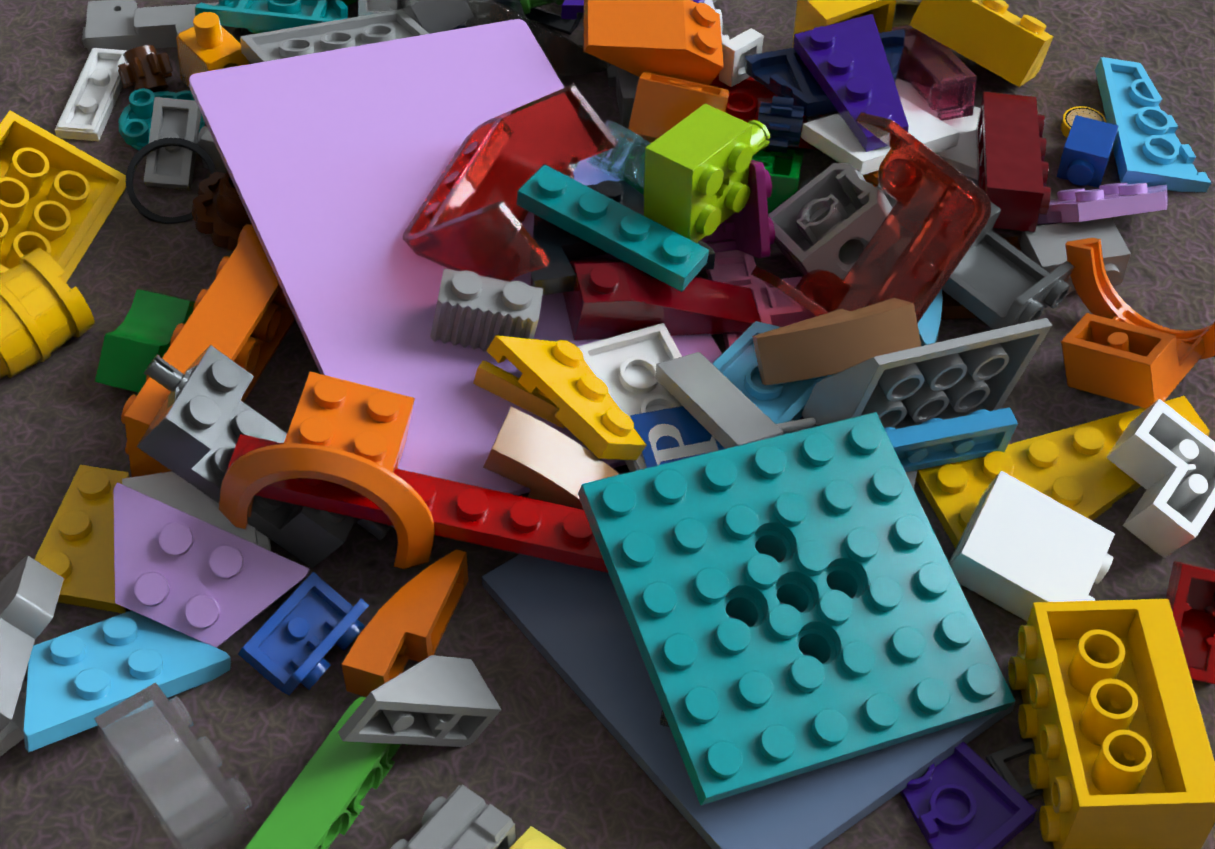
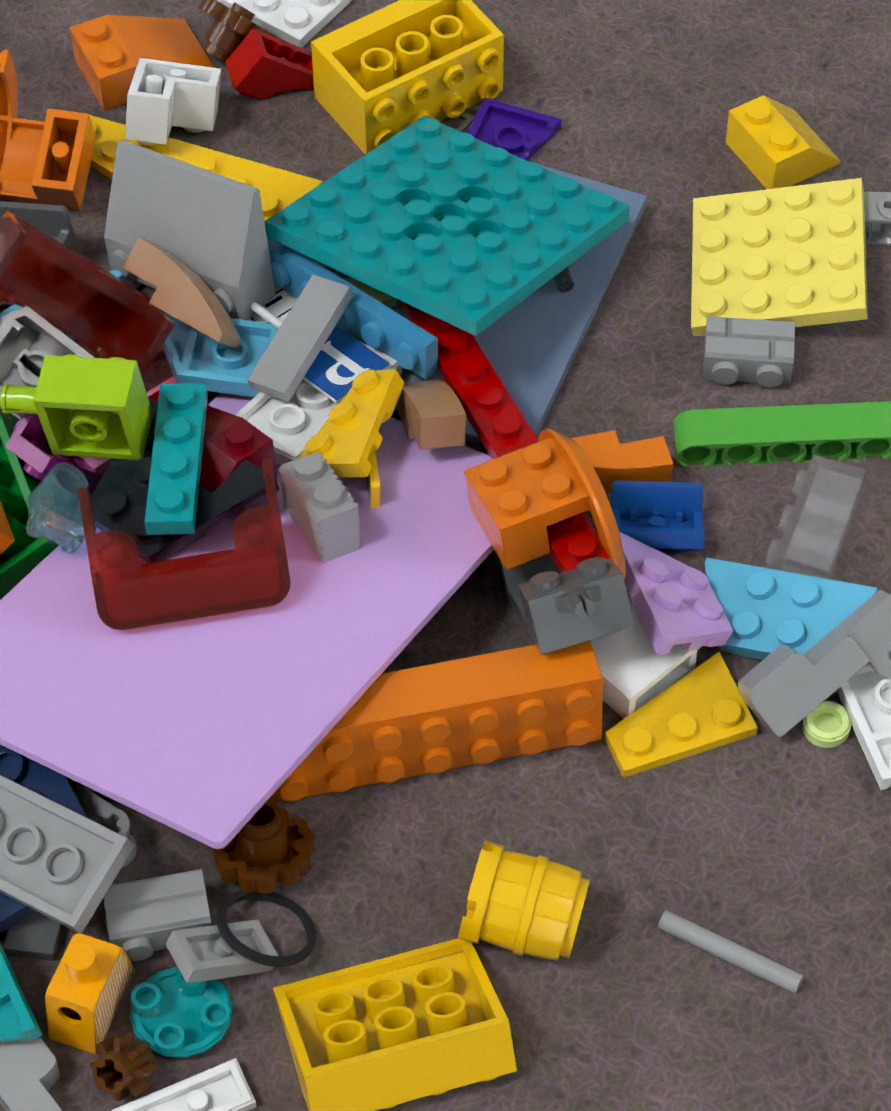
camera: 120 degrees left, 5 degrees up
green brick [95,289,195,393] -> none
light grey slope [338,655,501,747] -> none
white brick [949,471,1115,621] -> none

